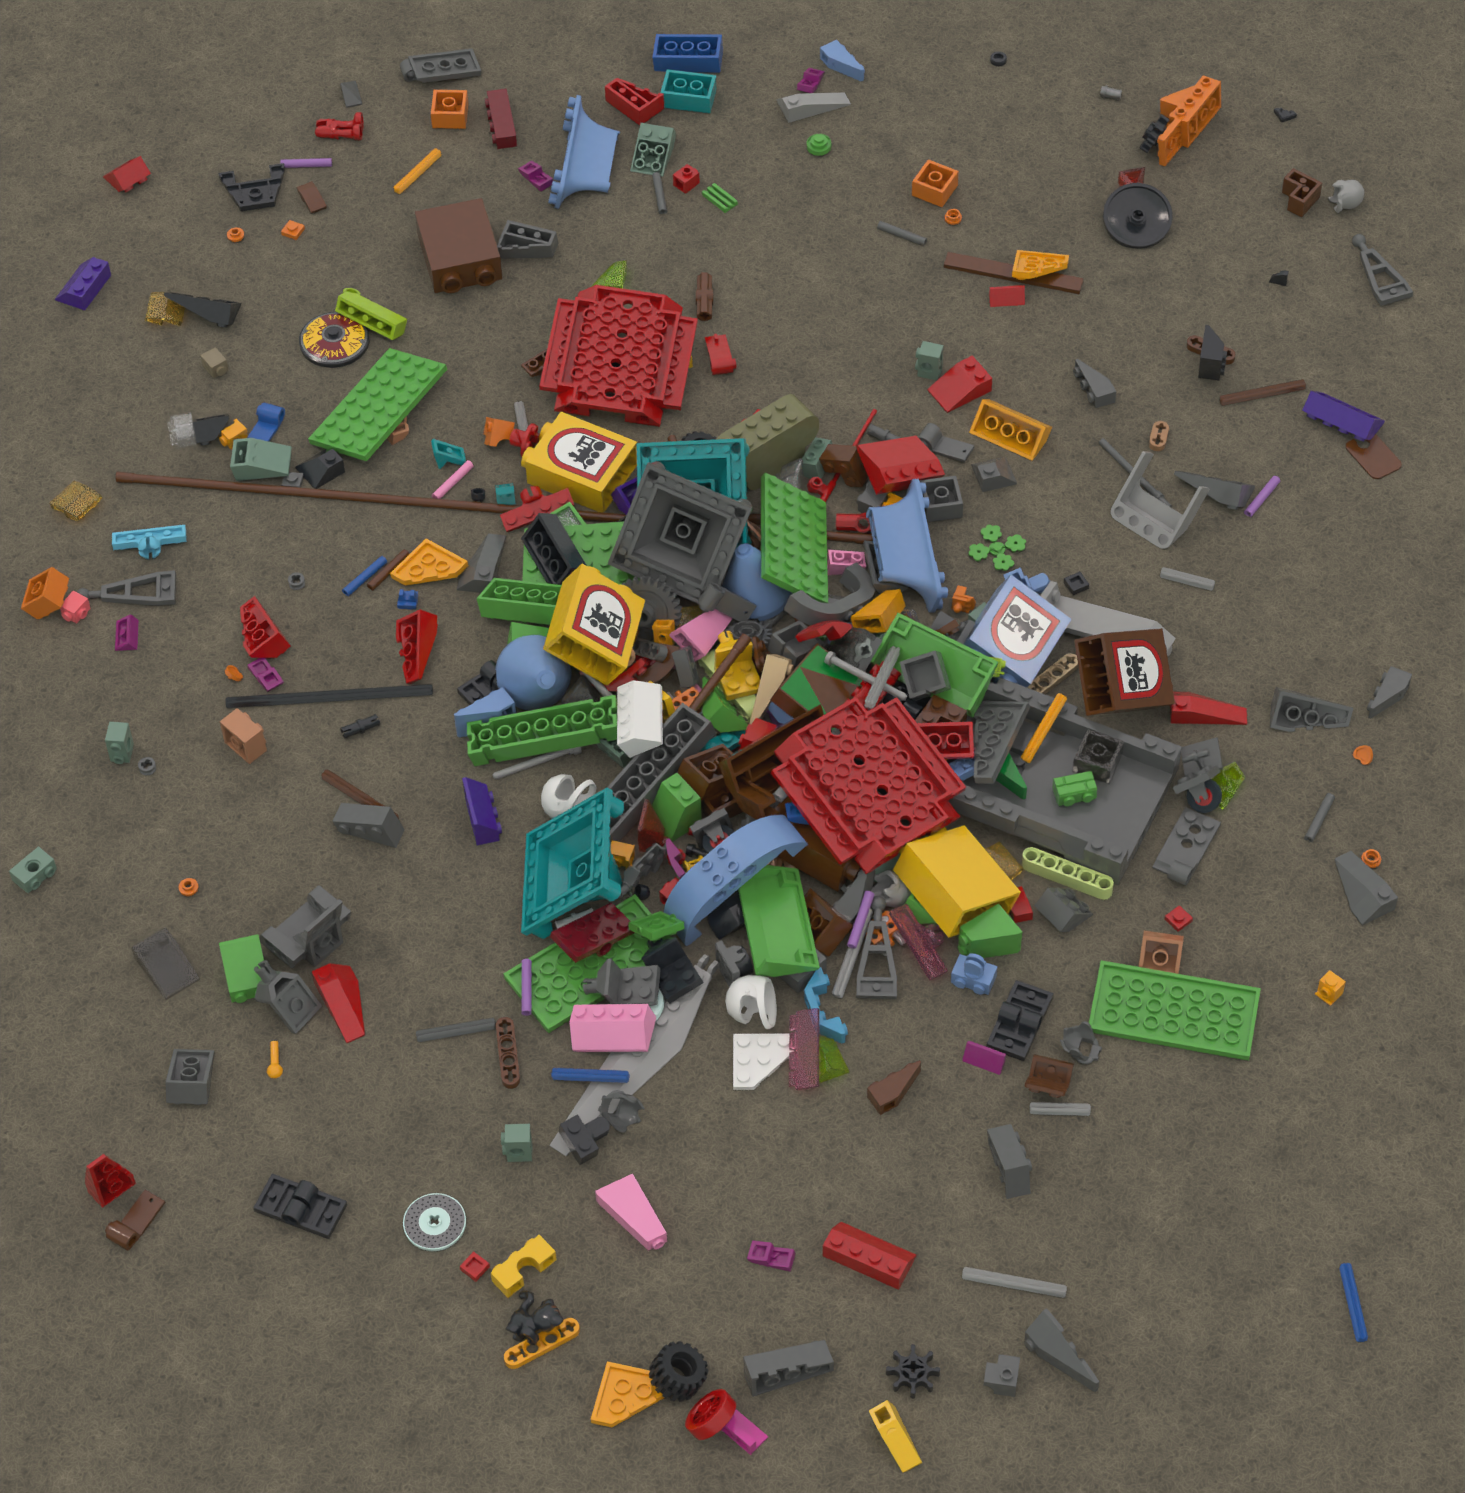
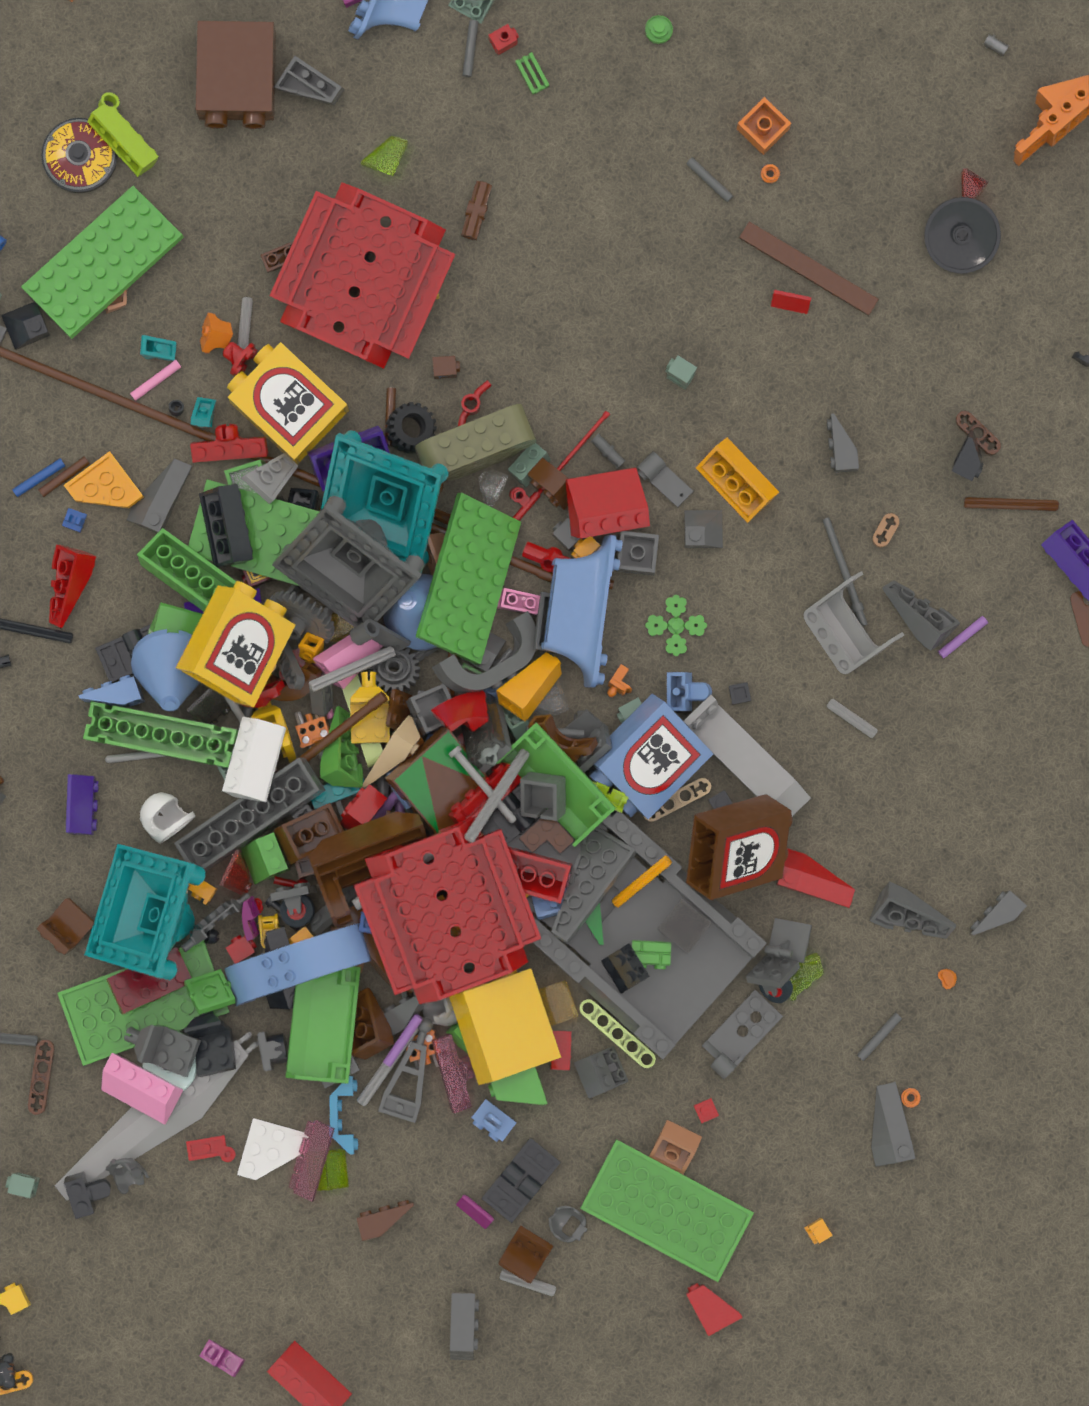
camera: 10 degrees right, 30 degrees up
medium lavender piece [521,959,532,1016] -> none
blue axle [551,1068,630,1083] -> none
bright pink slope [595,1174,667,1250] -> none
red door [705,334,736,375] -> none
white piece [725,975,777,1029] -> none
red slope [927,355,992,413] -> none
light orange plate [1012,250,1069,280] -> none
black gear [1139,114,1169,153] -> none
none -> reddish brown bracket [36,898,94,955]
none -> red hinge [186,1135,236,1162]
none -> light grey wing [241,453,298,504]
none -> light grey axle [309,646,396,692]
none -> reddish brown brick [432,356,460,379]
none -> black plate [601,943,650,994]
none -> red slope [686,1283,743,1336]

